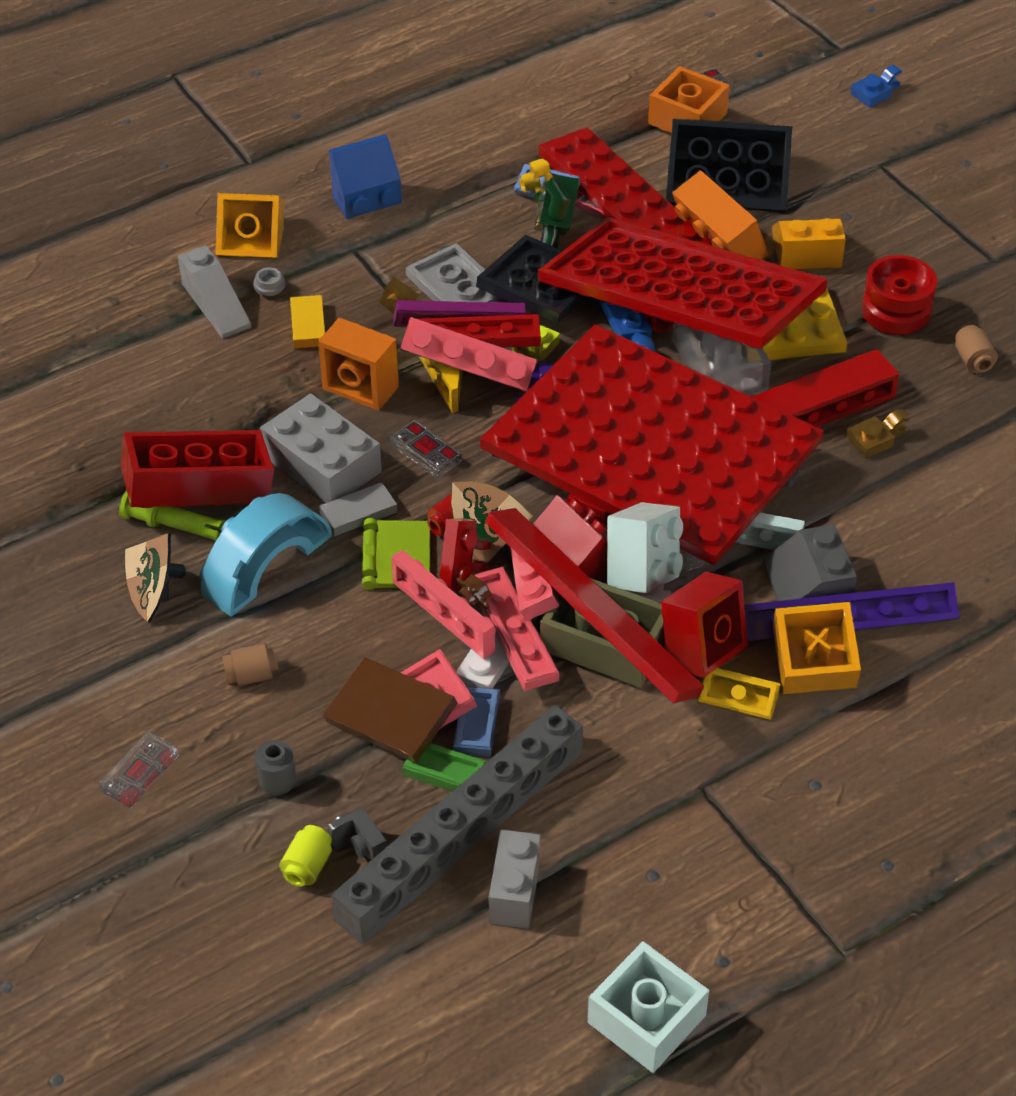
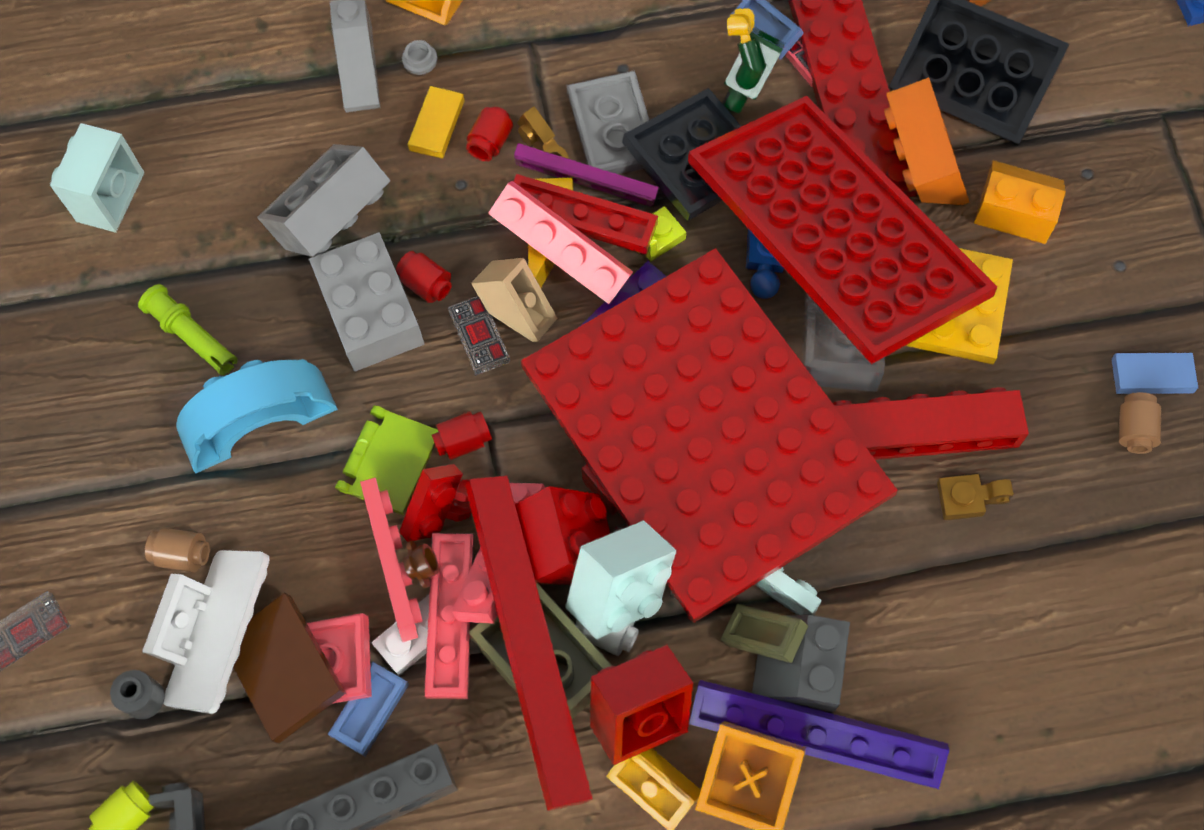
camera: 25 degrees right, 20 degrees up
red brick [121,430,274,508] -> none
shield [125,533,186,623] -> none
orange brick [318,317,399,411] -> none
light grey tile [319,482,397,536] -> none
bright green tile [402,743,488,791] -> none
shield [451,481,533,562] -> none
red wheel [861,255,938,335] -> none
none -> light aqua brick [50,123,145,232]
none -> white bracket [142,550,270,714]
none -> light grey brick [257,144,390,257]
none -> red brick [396,251,452,303]
none -> red brick [466,106,514,162]
none -> tan slope [471,258,558,342]
none -> olive tile [721,604,808,663]
none -> medium blue tile [1112,353,1198,394]

